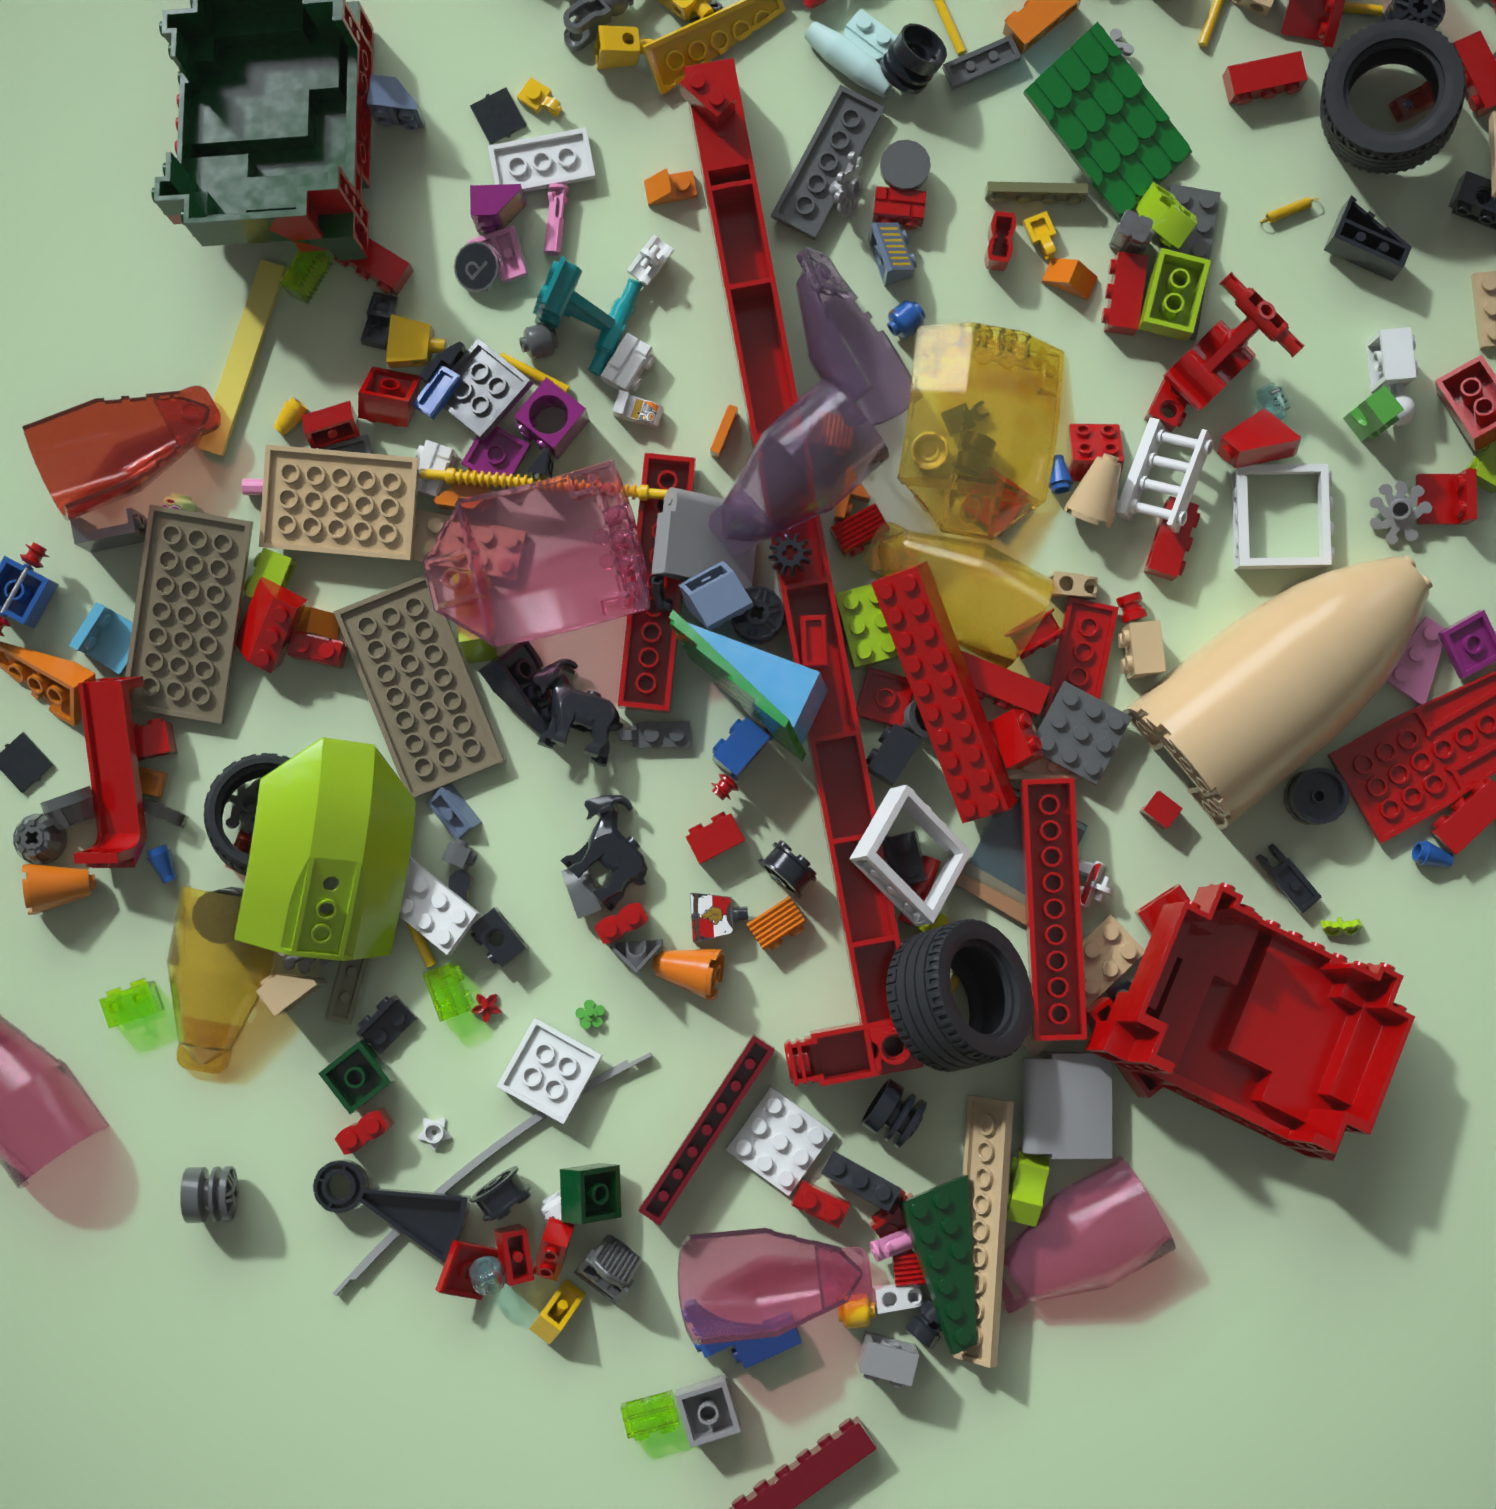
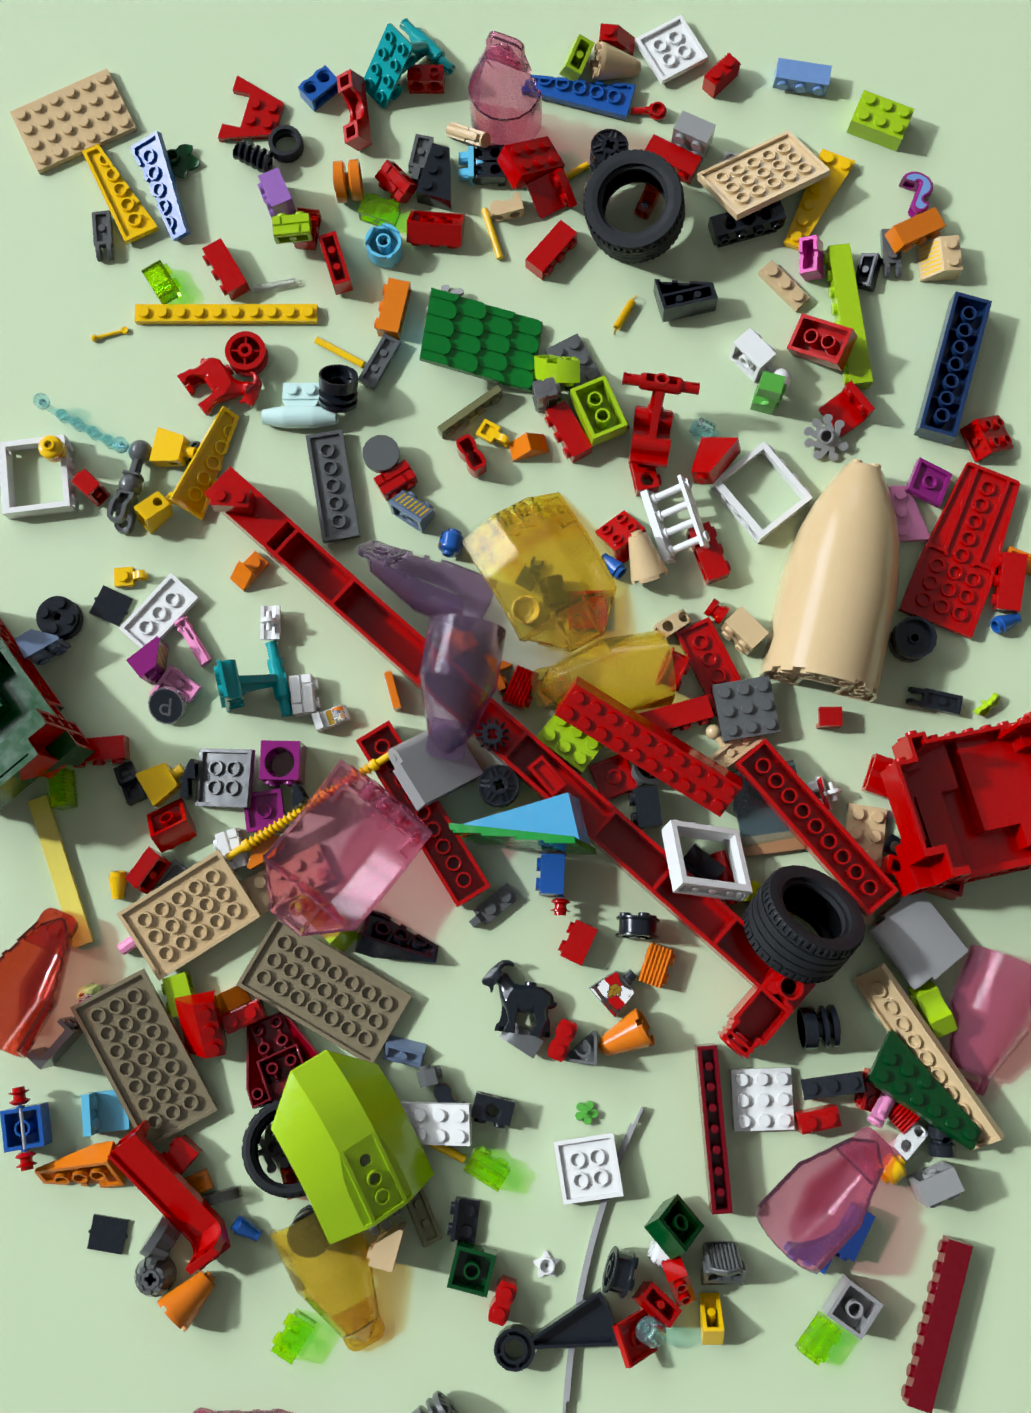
camera: 35 degrees left, 5 degrees down
tile [412,364,463,420] -> none
red plant [471,994,502,1023] -> none
yellow bar [500,352,570,393] -> none
dark grey head [519,324,558,360] -> none
black animal [532,659,623,767] -> none
black arm [651,575,673,613] -> none
sand blue slope [678,561,754,631] -> none
light grey animal [829,151,863,218] -> none
red brick [988,709,1044,770] -> none
none -> black wheel [36,596,84,640]
none -> dark red wedge [246,1011,319,1109]

